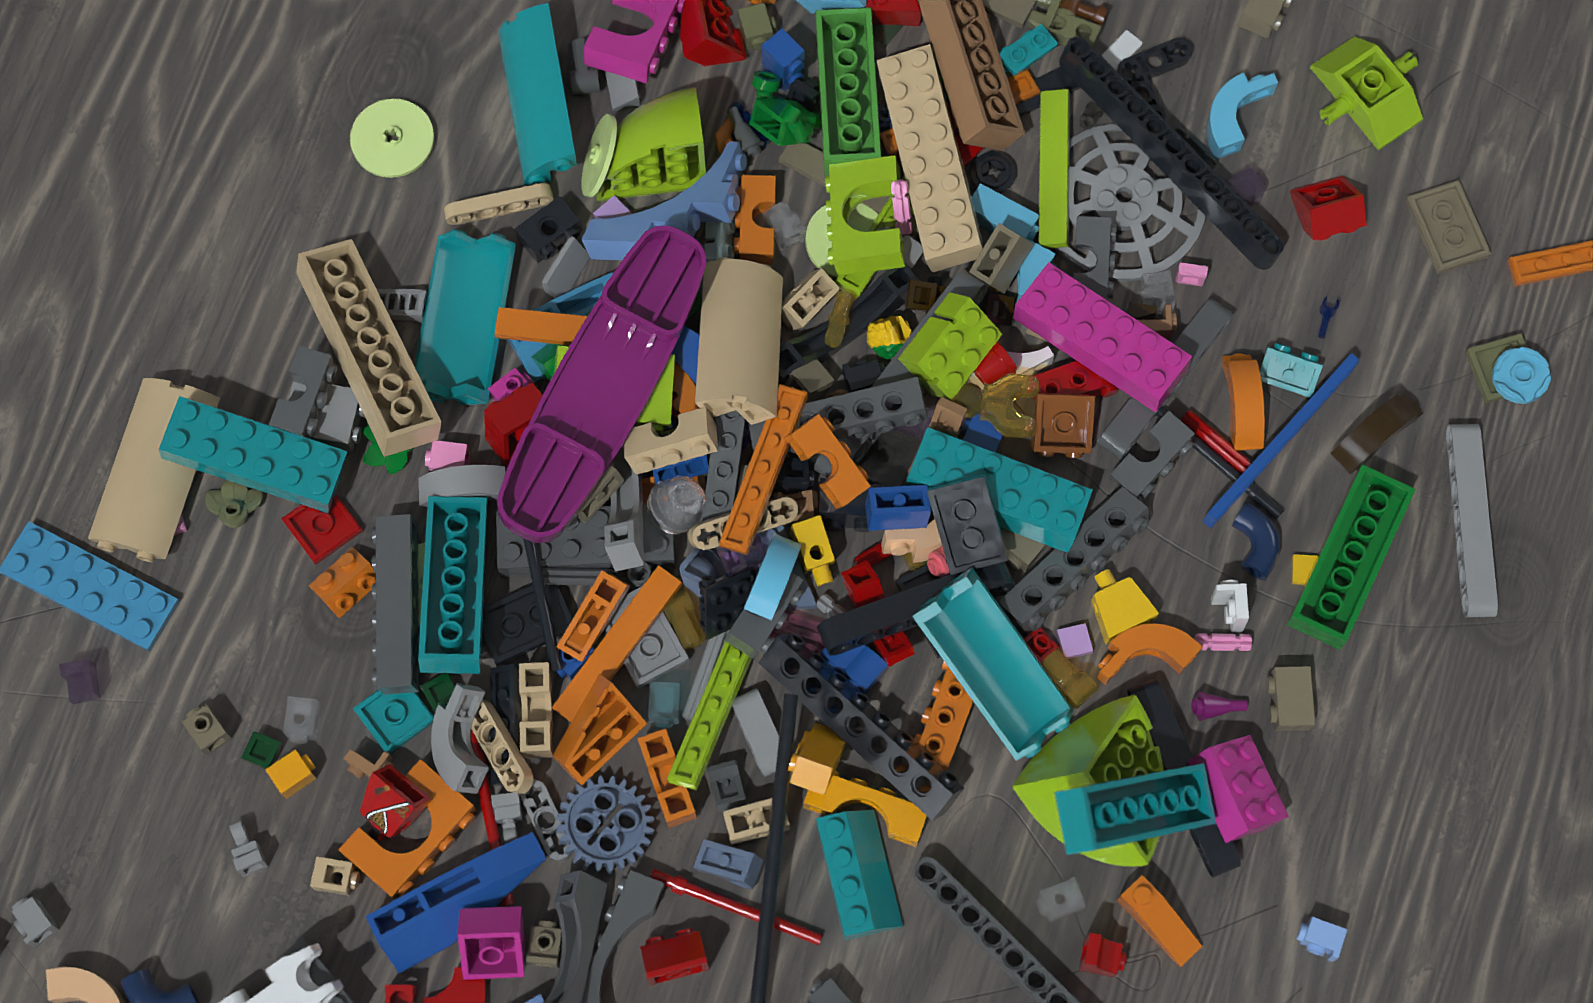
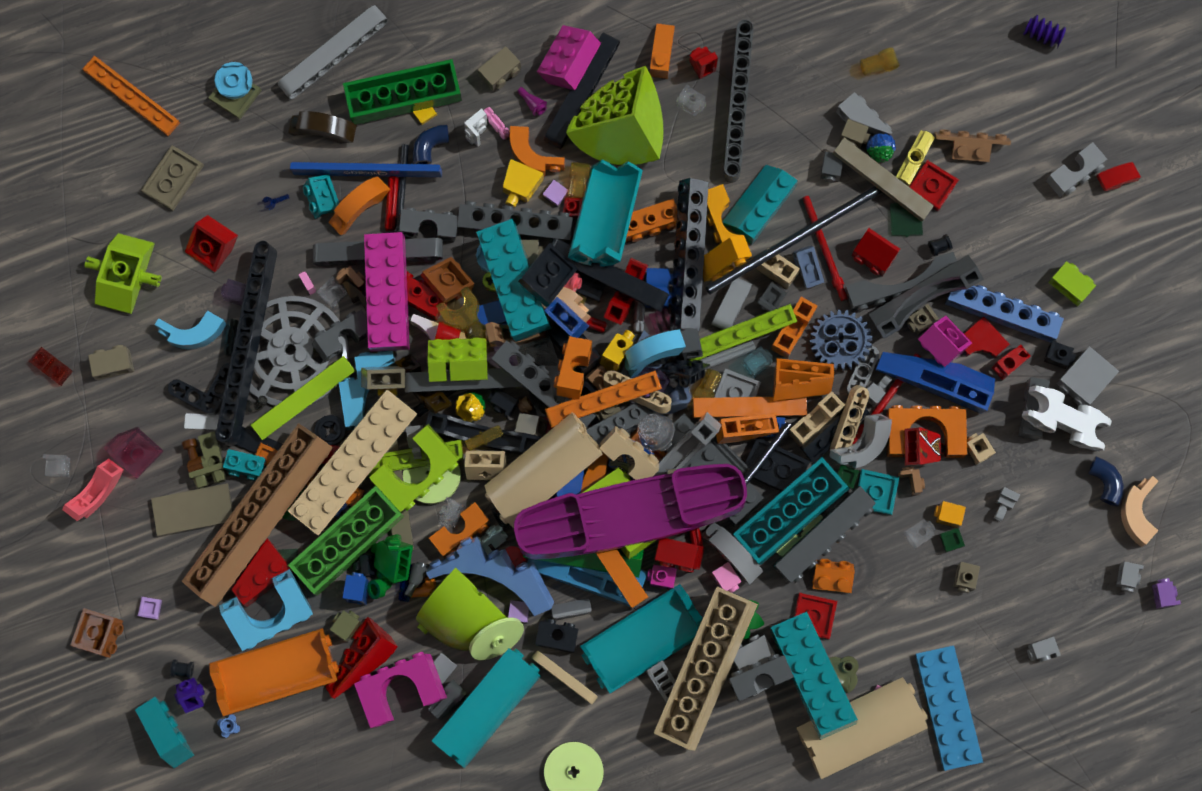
camera: 130 degrees left, 5 degrees up
clear purple panel [59,658,101,704] -> none
bright pink axle [891,180,912,235] -> none
teal brick [1054,764,1216,855] -> none
none -> light grey brick [1027,637,1061,662]

